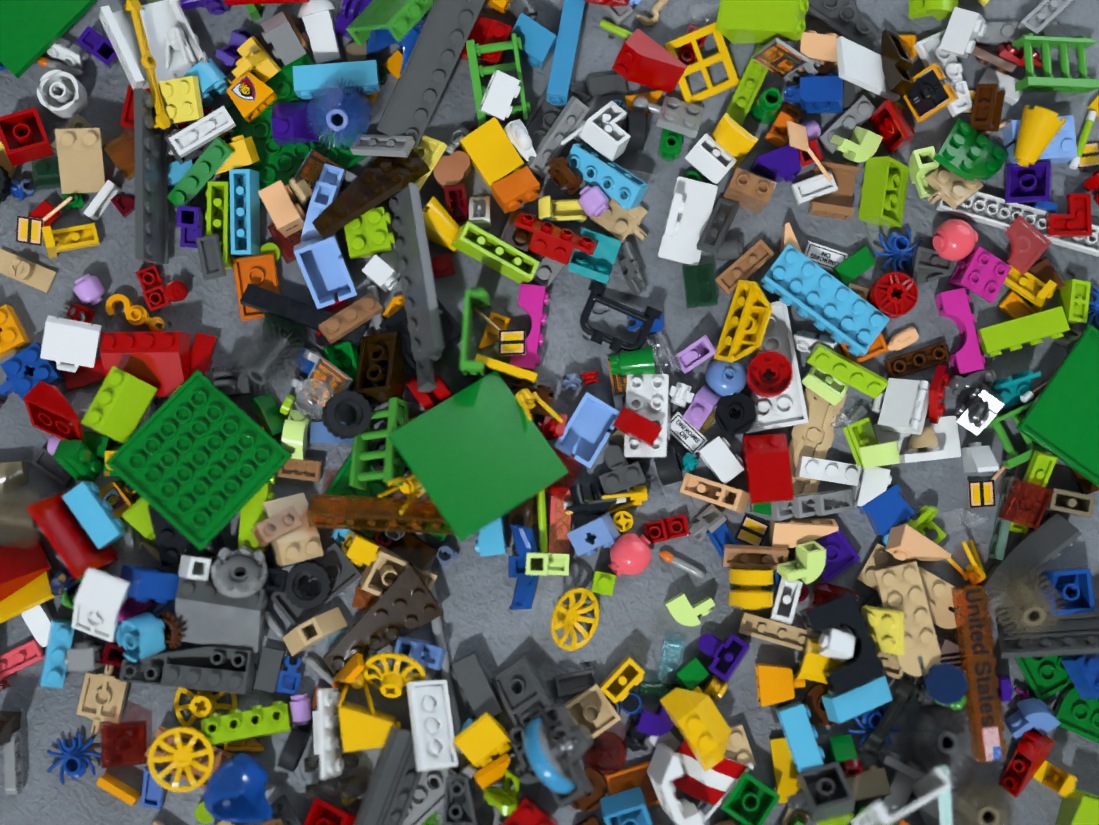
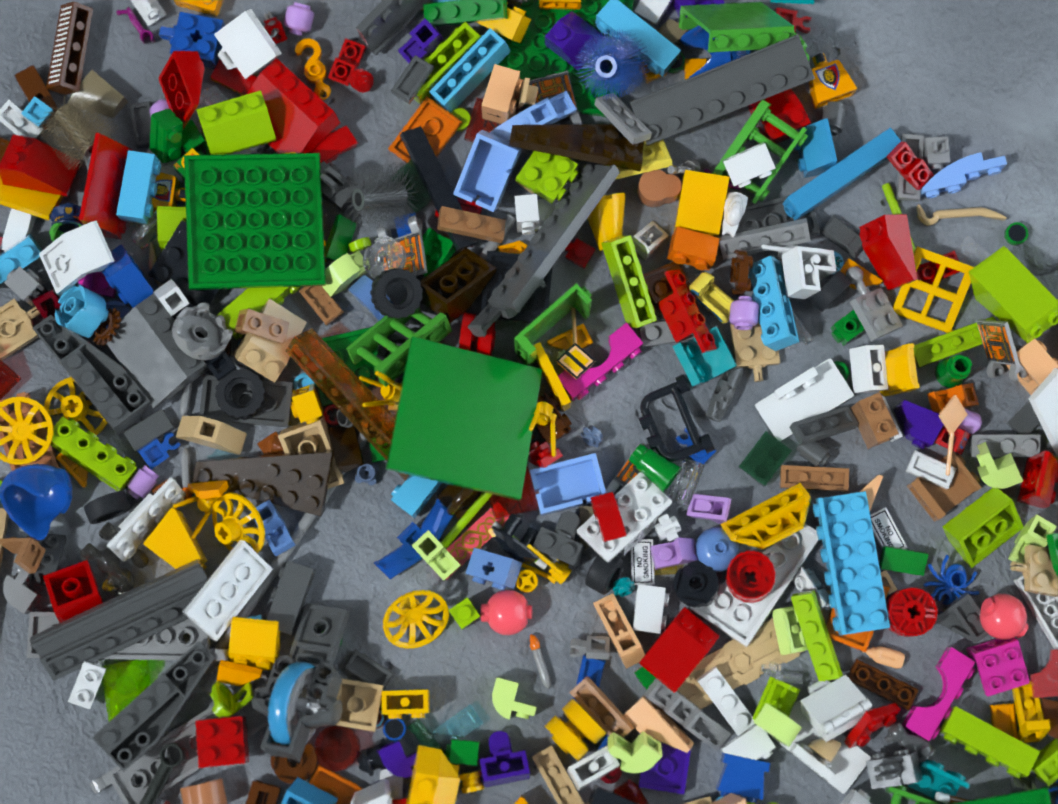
camera: 50 degrees right, 5 degrees down
dark red slope [444,183,469,222] -> none
red bush [580,371,600,385] -> none
red slope [643,514,691,543] -> none
piece [735,514,774,585] -> none
blue hinge [784,73,843,114] -> none

